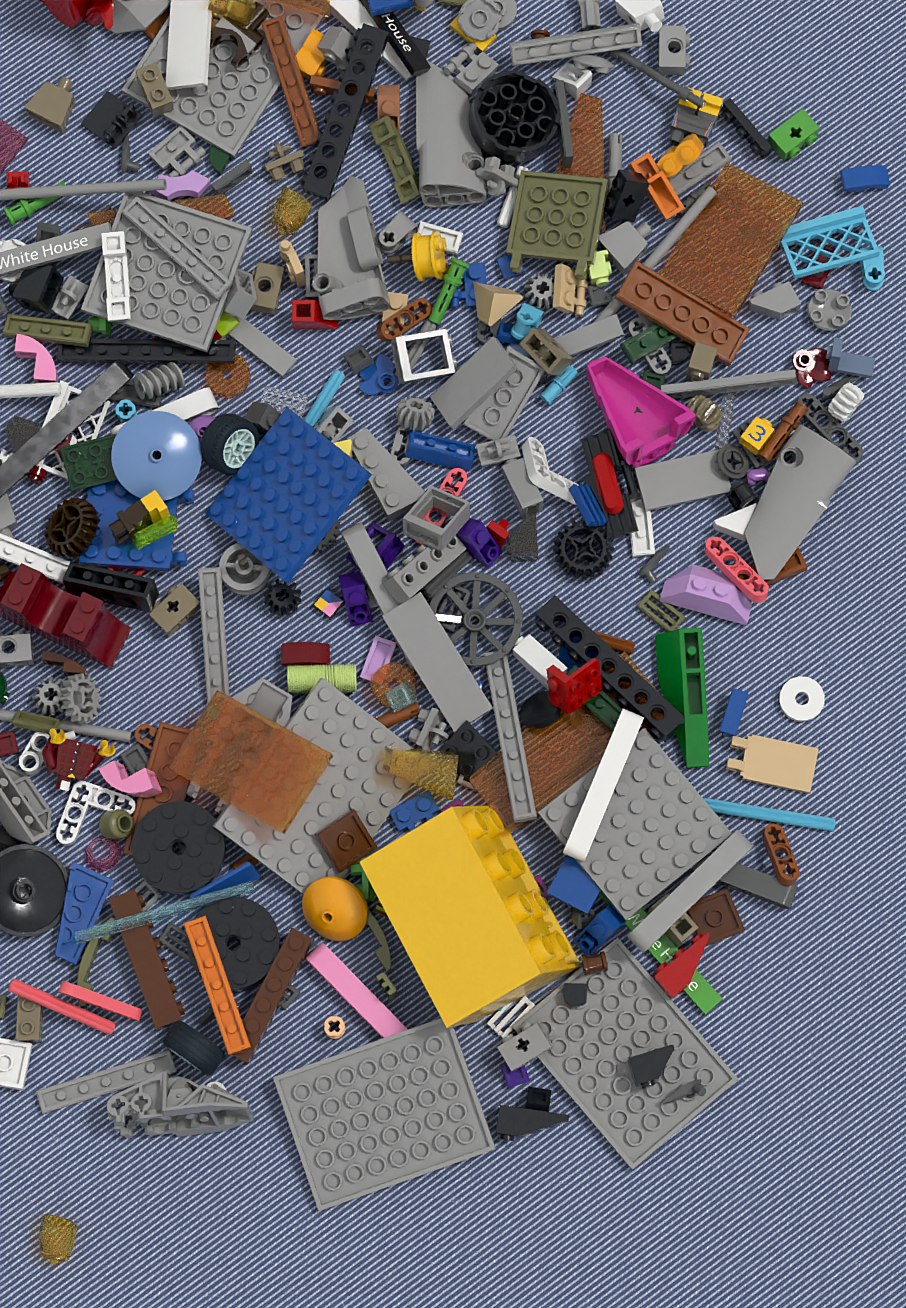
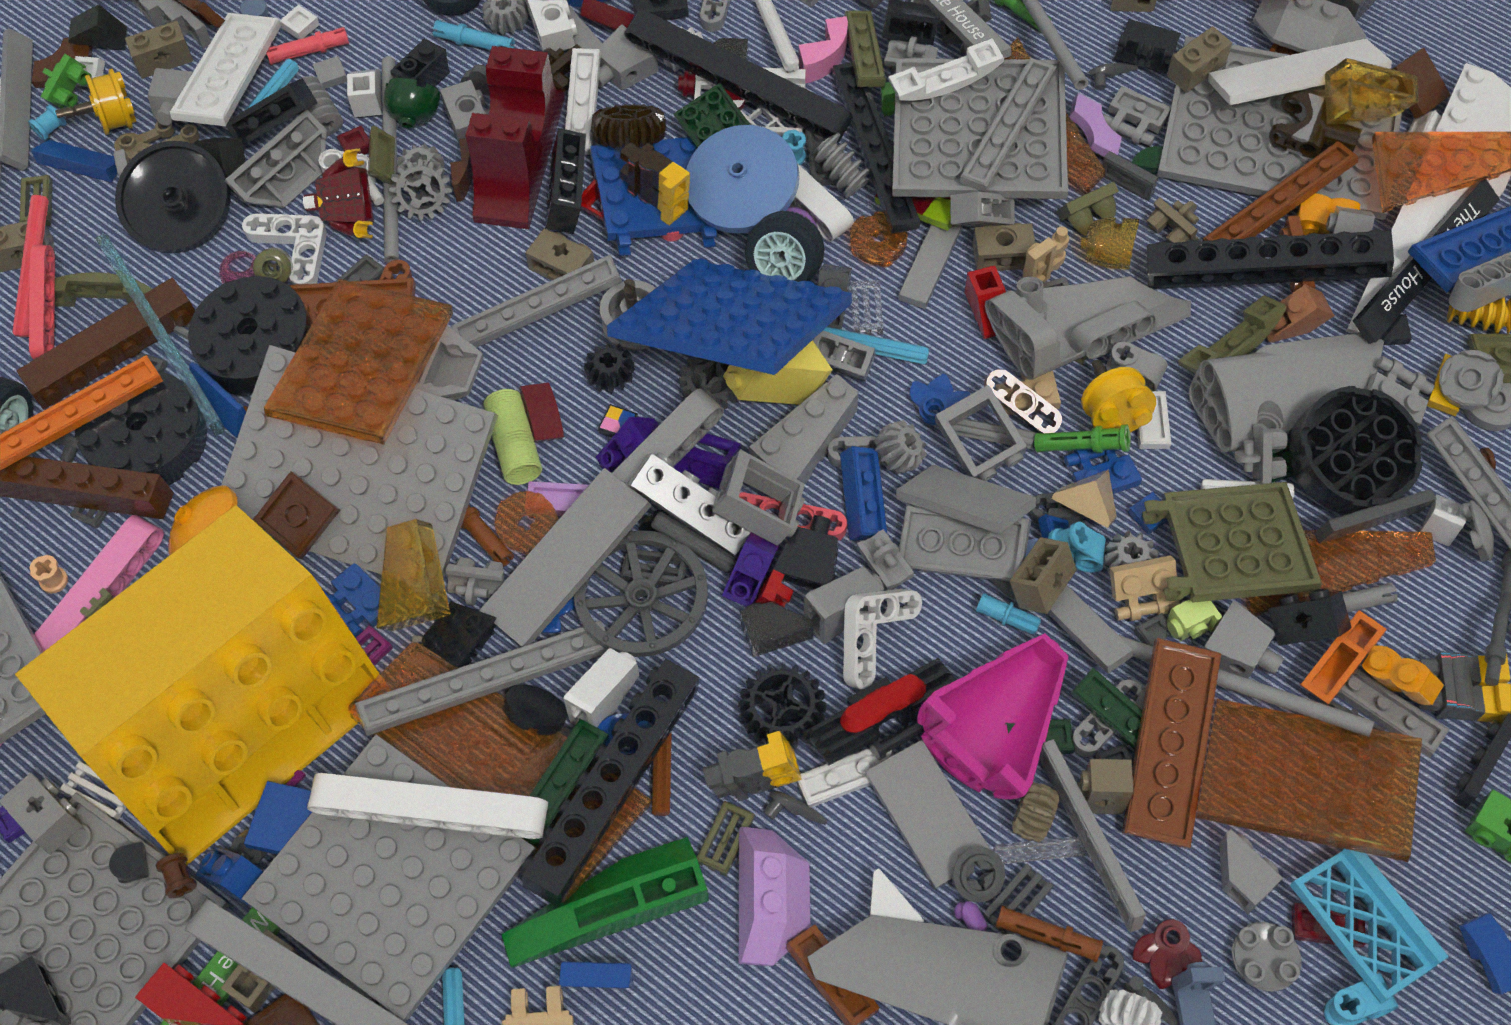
camera: 75 degrees right, 15 degrees down
blue wing [54,861,114,965] -> none
bright pink brick [99,761,162,797] -> none
clear neon green tile [134,514,178,550] -> none
dark grey tile [343,345,374,374] -> none
clear light blue slope [384,681,417,713] -> none
red bracket [546,658,602,715] -> none
blue tile [569,484,607,526] -> none
coral beam [705,537,769,603] -> none
black piece [727,478,759,511] -> none
yellow brick [739,416,775,456] -> none
none -> dark grey hips [703,730,802,801]
none -> black torso [774,515,839,590]
none -> olive tile [1057,181,1119,238]

